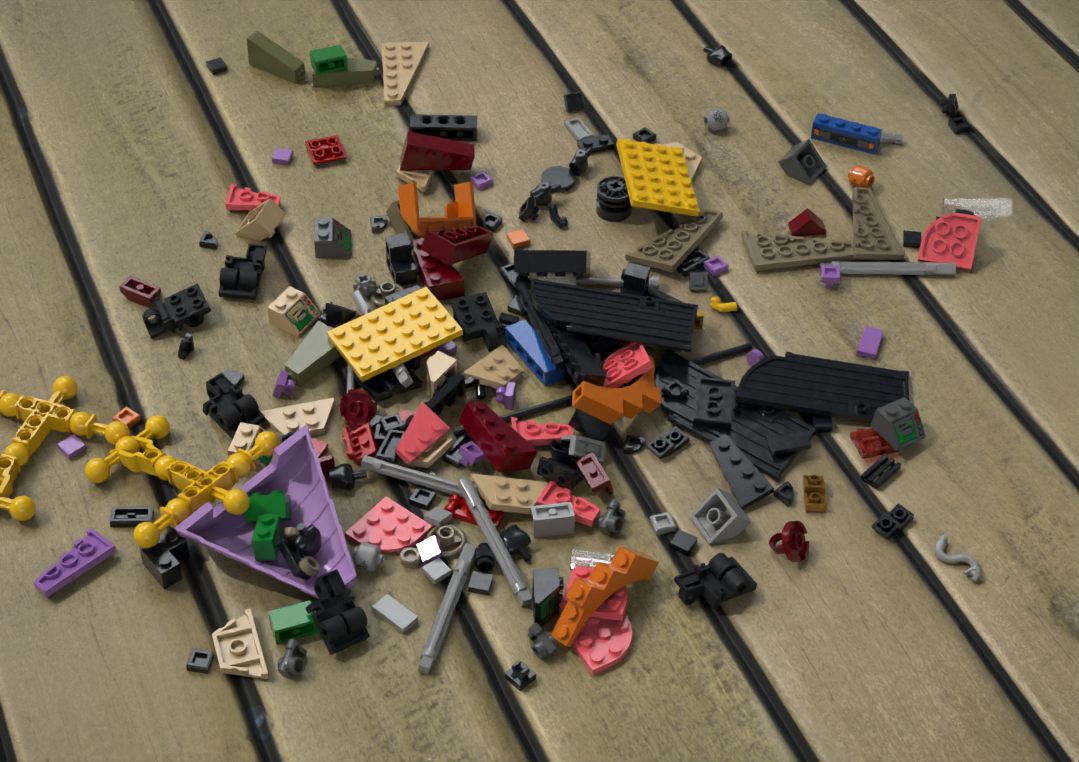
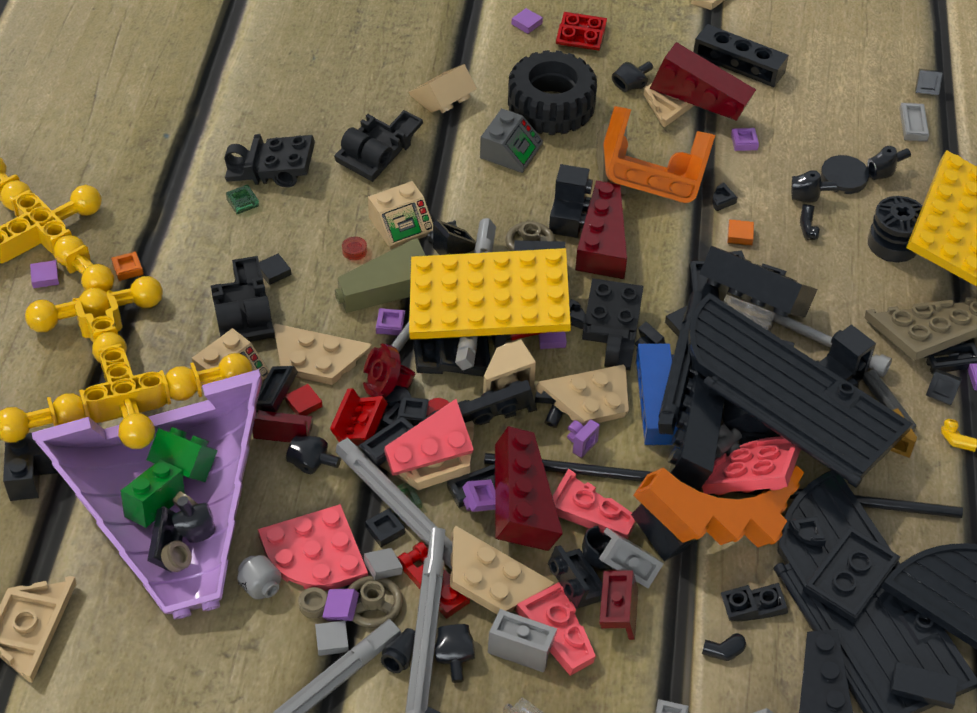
camera: 30 degrees right, 5 degrees up
black tile [109,506,154,527] -> none
dark red slope [119,276,161,306] -> none
black tile [178,333,194,360] -> none
black tile [199,231,218,250] -> none
coral wing [225,183,281,211] -> none
brick [268,600,318,644] -> none
medium lavender tile [272,370,296,398] -> none
dark grey plate [278,639,307,678] -> none
black plate [305,569,370,655] -> none
light grey gear [353,274,376,297] -> none
dark grey tile [370,215,388,233] -> none
light grey tile [372,594,418,634] -> none
dark red wedge [421,226,493,266] -> none
tile [468,571,493,595] -> none
black tile [518,197,539,222] -> none
black plate [577,134,614,154] -> none
dark grey plate [598,500,626,536] -> none
black tile [624,435,646,454] -> none
medium lavender tile [747,349,765,367] -> none
none -> clear green tile [226,184,259,214]
none -> clear red tile [342,237,367,260]
none -> medium lavender tile [376,308,405,335]
none -> black tyre [508,50,597,135]
none -> black piece [612,61,653,92]
none -> black arm [702,633,746,661]

